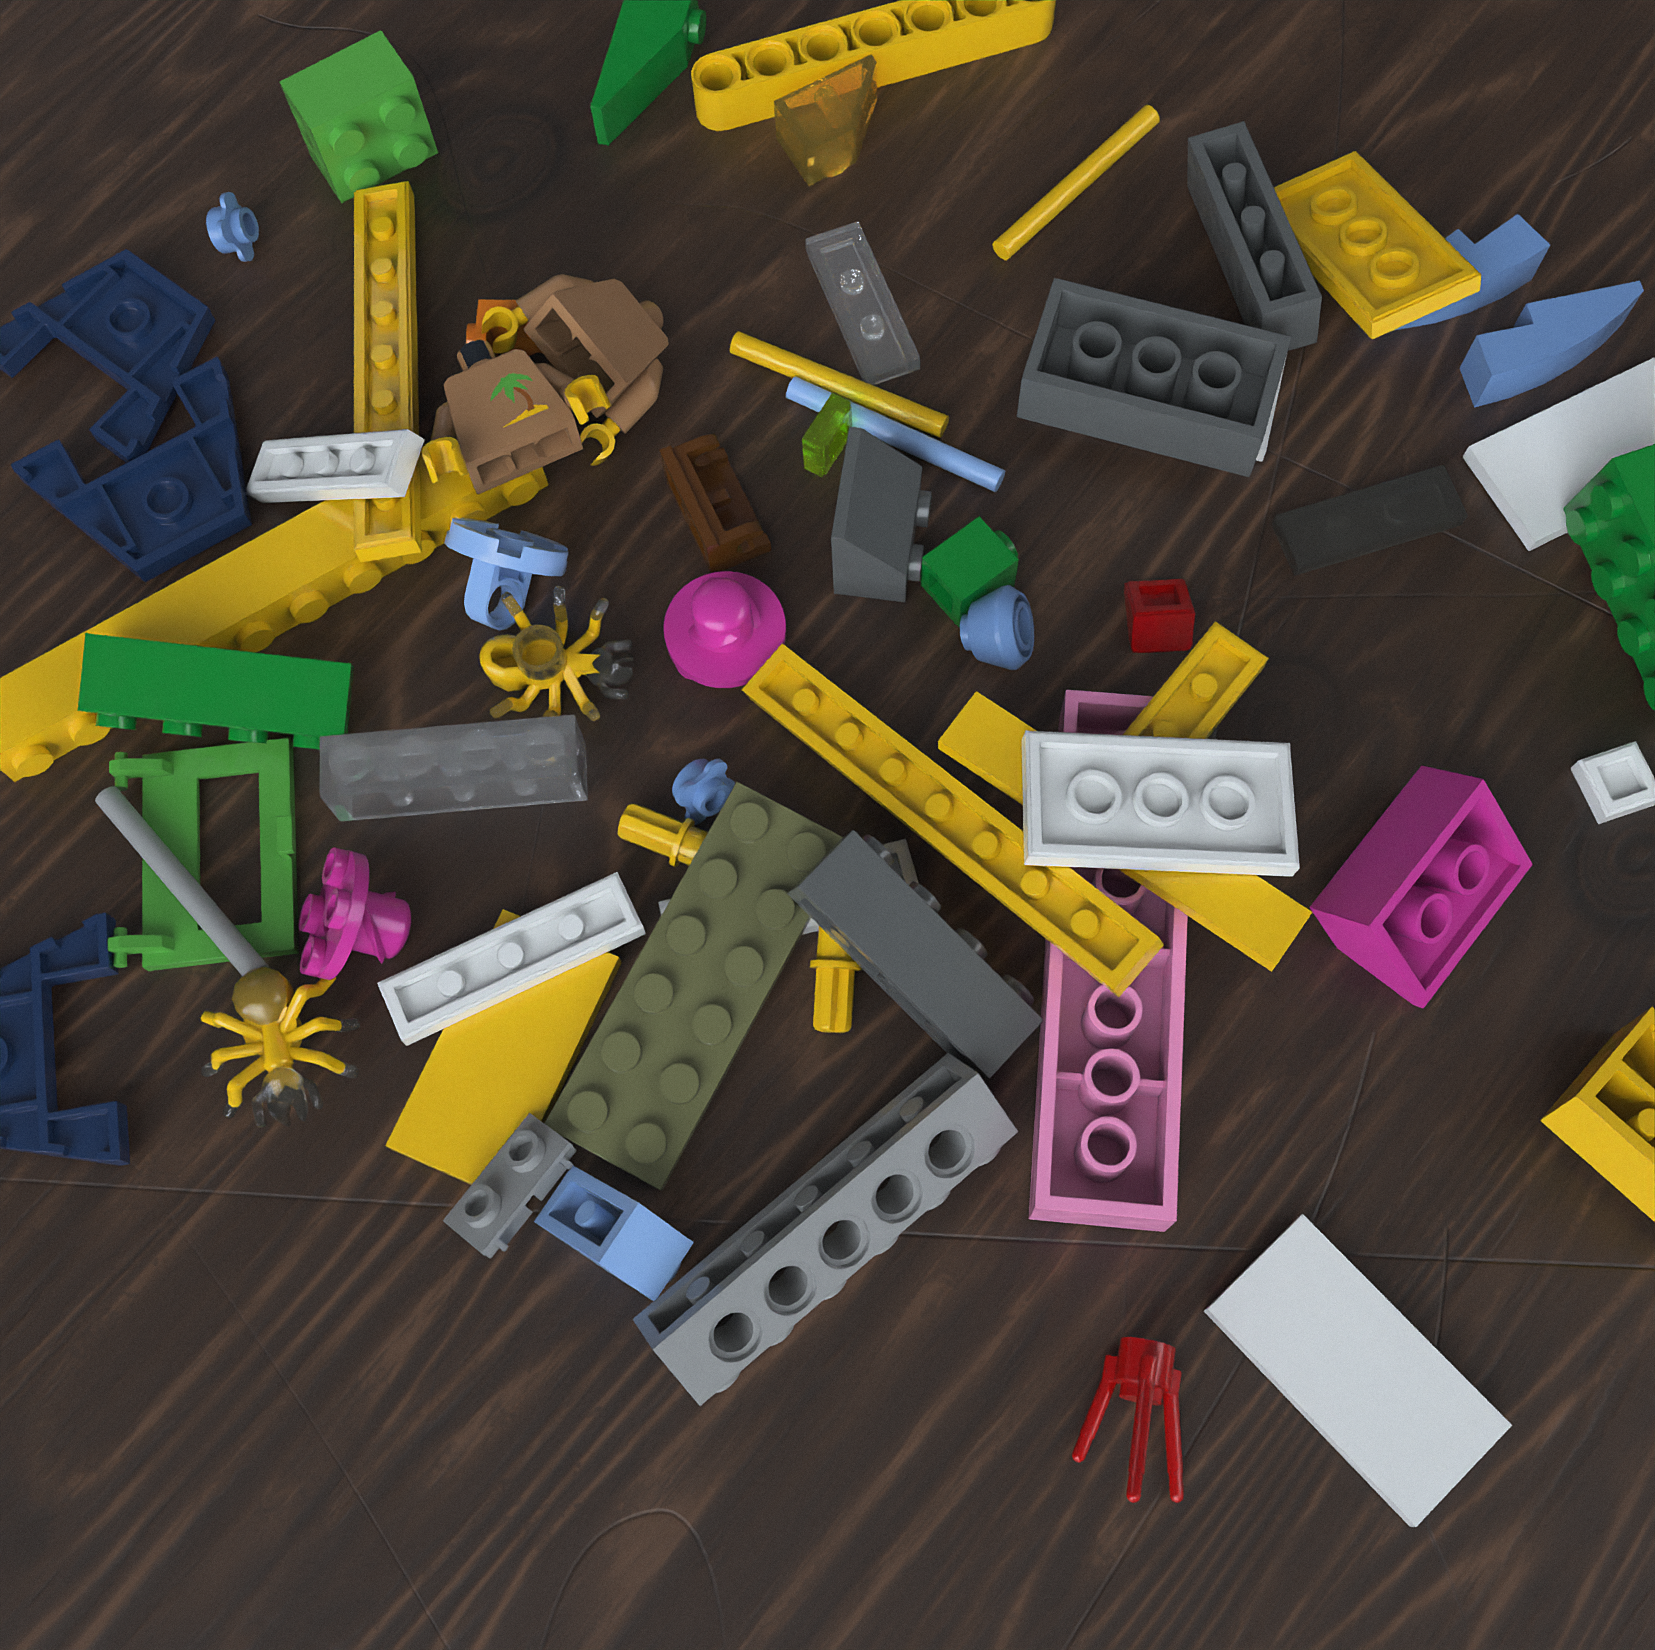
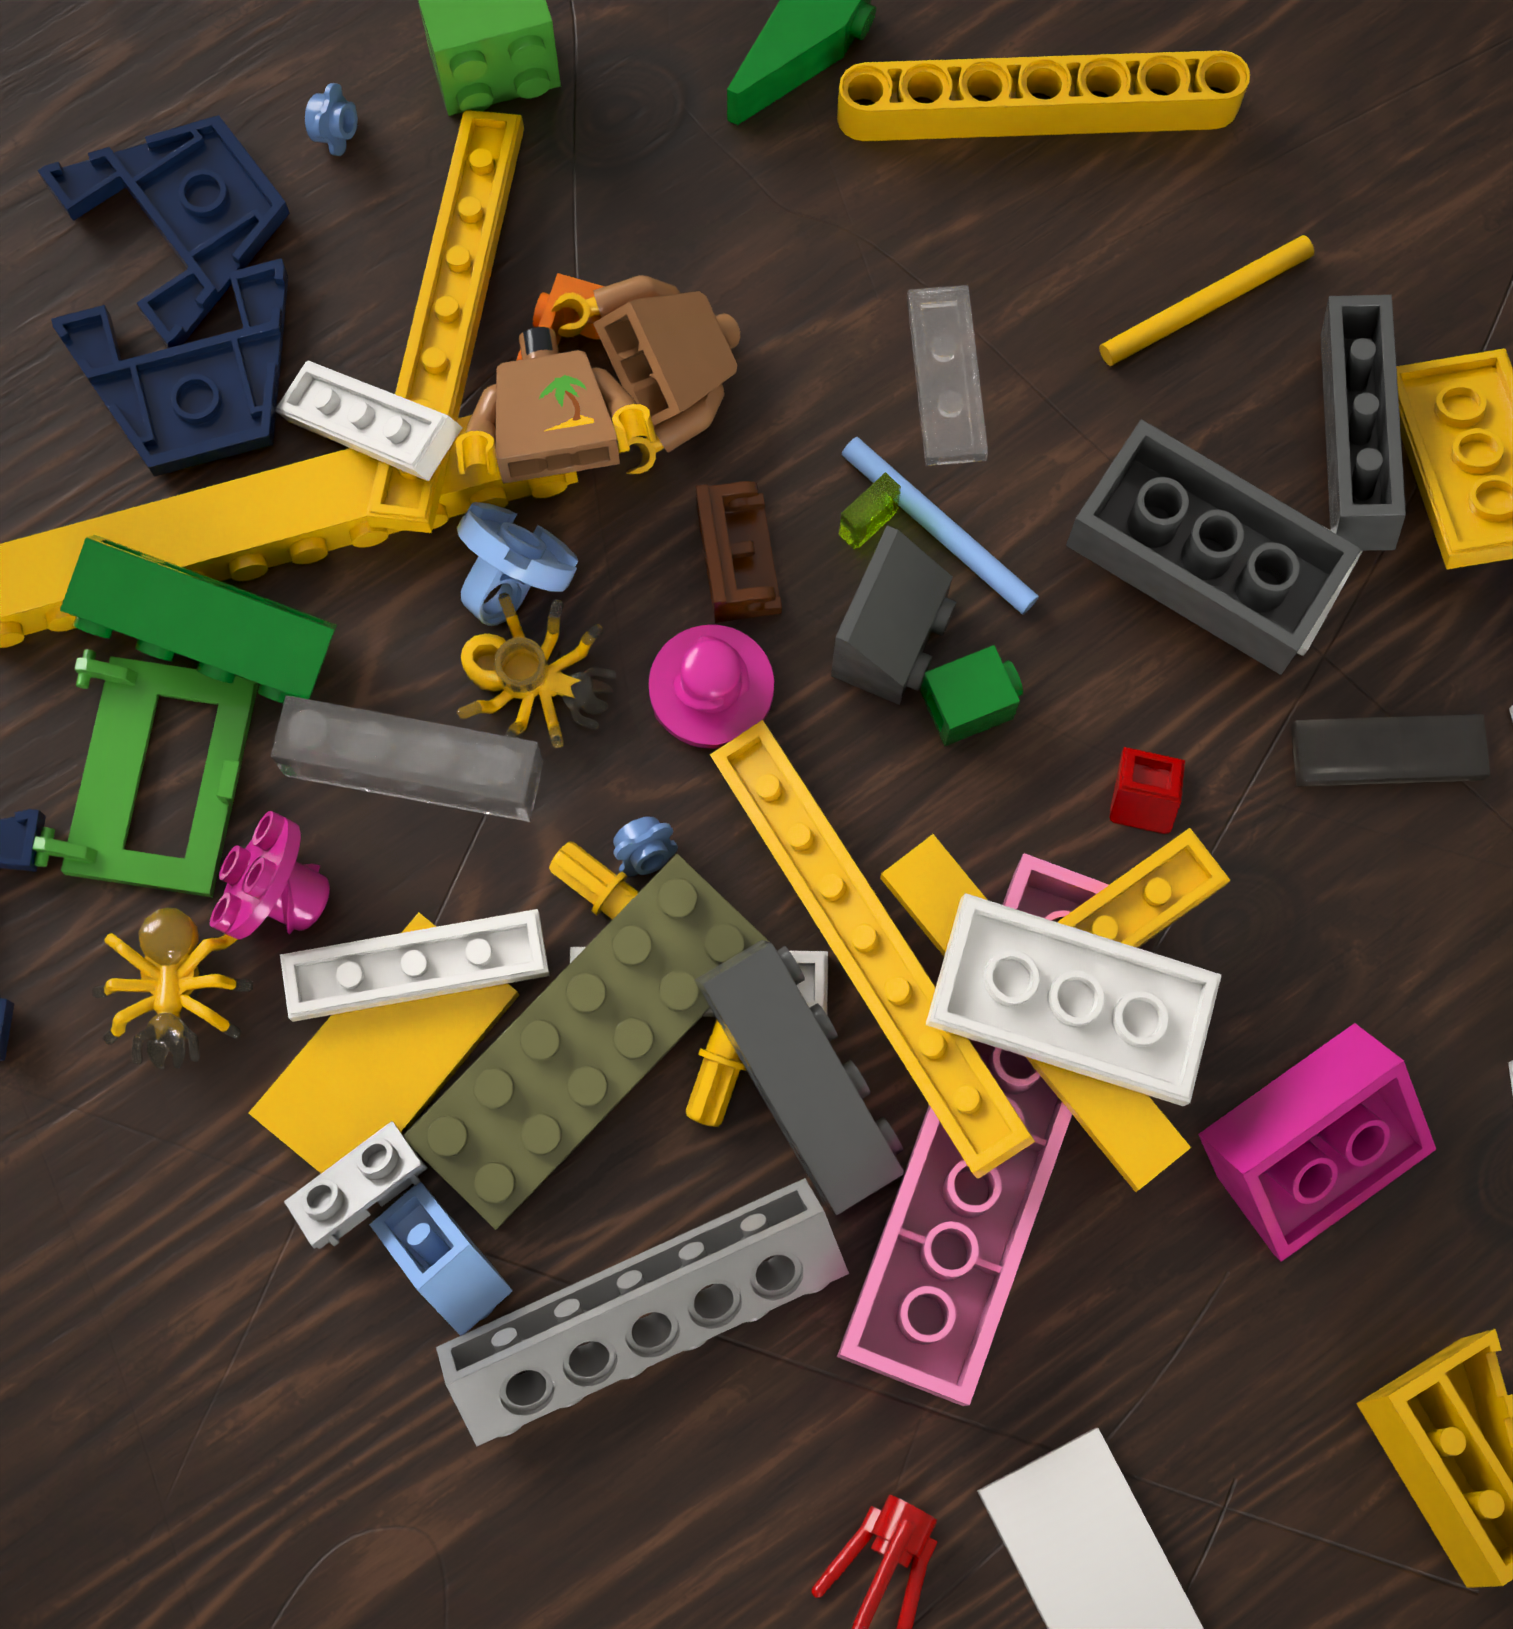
camera: 10 degrees right, 5 degrees up
light grey bar [95,786,269,976] -> none
yellow bar [730,331,949,438] -> none
clear yellow slope [774,55,877,186] -> none
medium blue cone [960,585,1034,670] -> none

